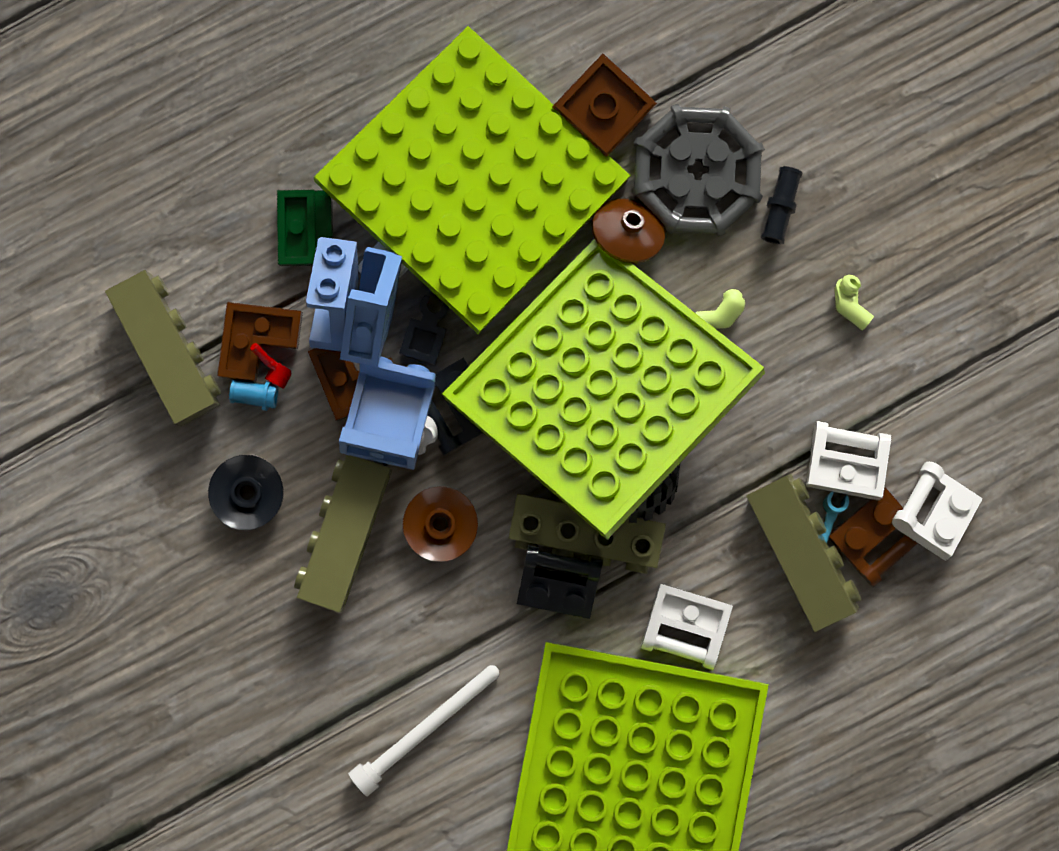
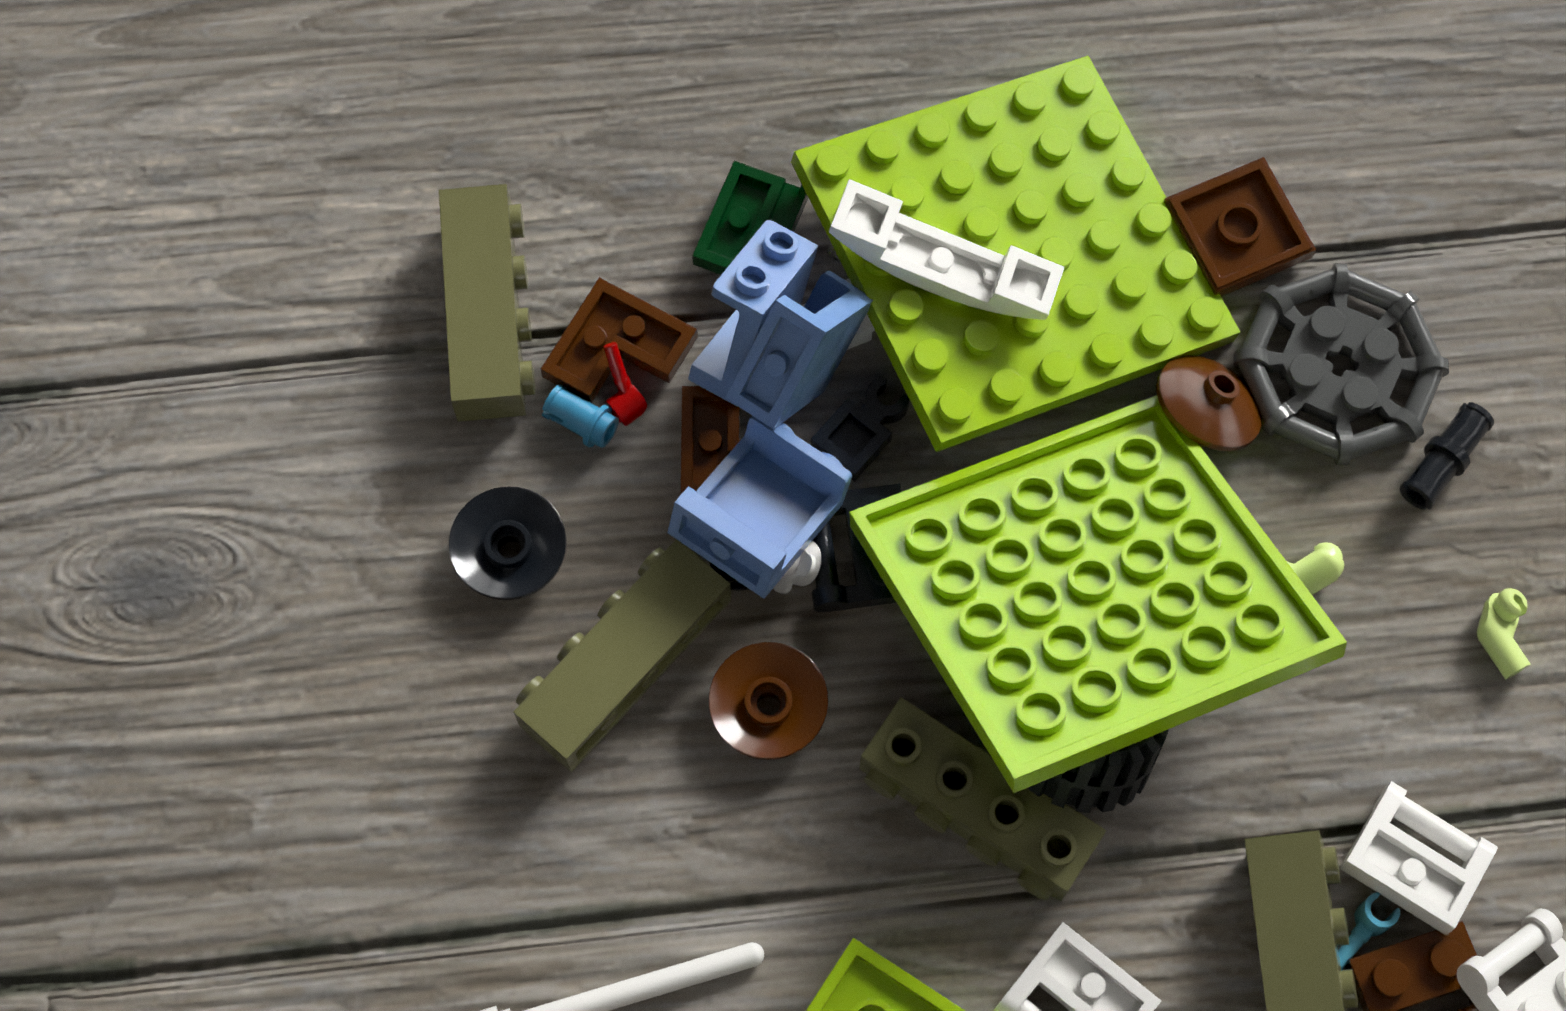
camera: 25 degrees right, 15 degrees down
black plate [516,545,603,619] -> none
none -> white slope [829,179,1064,320]

